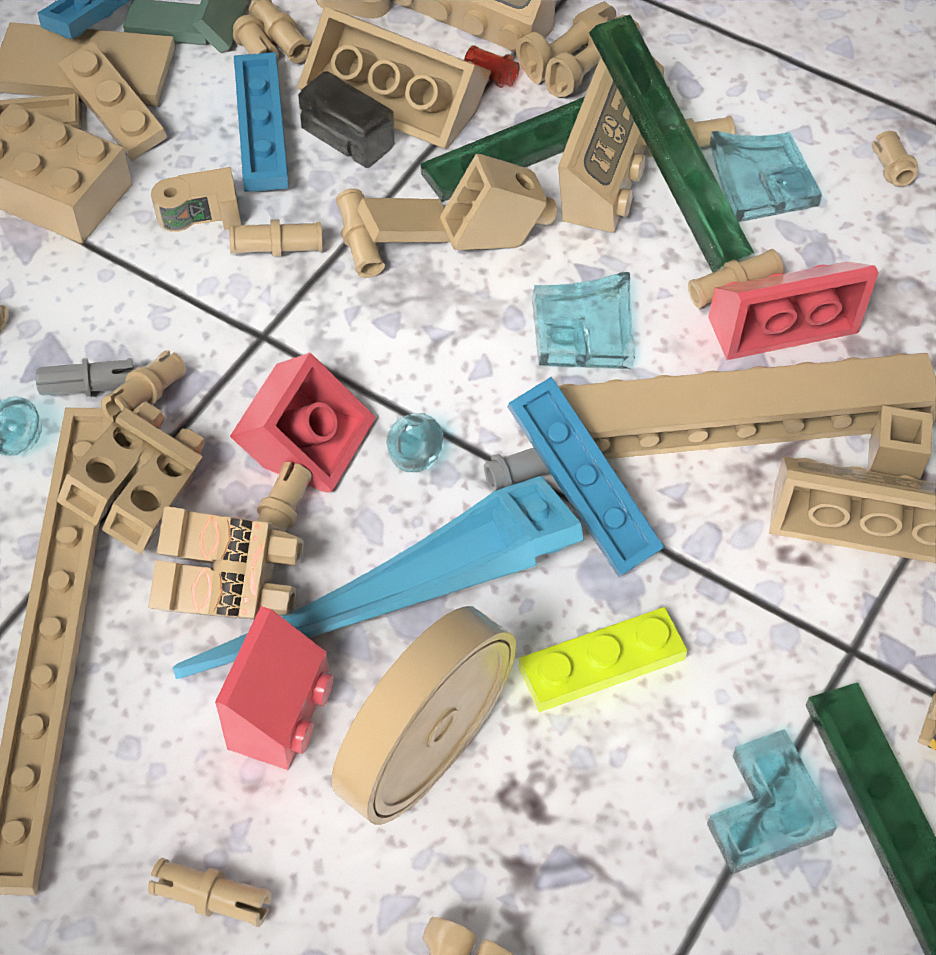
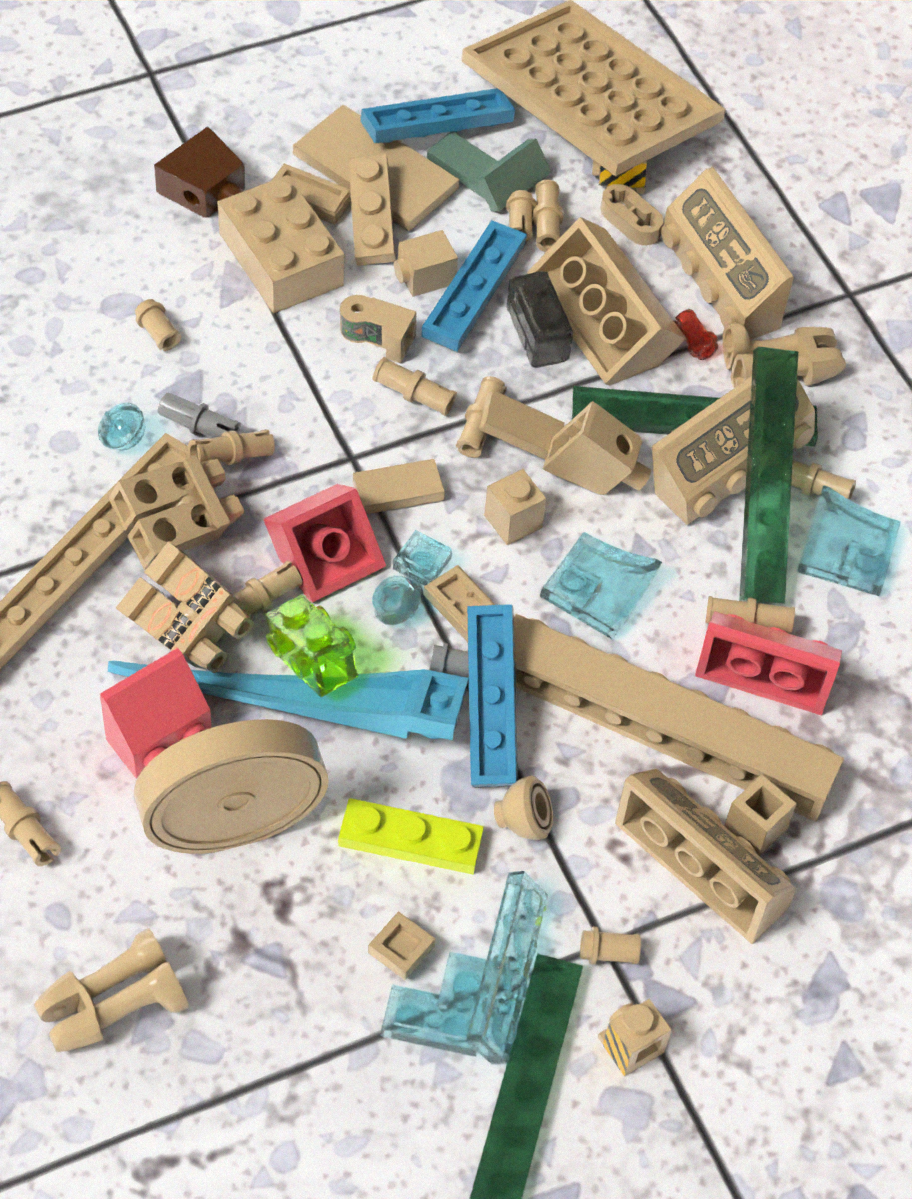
camera: 30 degrees right, 0 degrees up
none -> clear neon green brick [265,594,358,697]
none -> tan tile [352,459,445,514]
none -> tan plate [368,911,436,980]
none -> clear light blue plate [393,530,452,586]
none -> tan brick [394,230,458,297]
none -> tan plate [423,565,495,642]
none -> clear light blue plate [466,871,548,1064]
none -> tan brick [484,469,547,545]
none -> tan brick [494,775,553,840]
none -> tan pin [580,926,641,965]

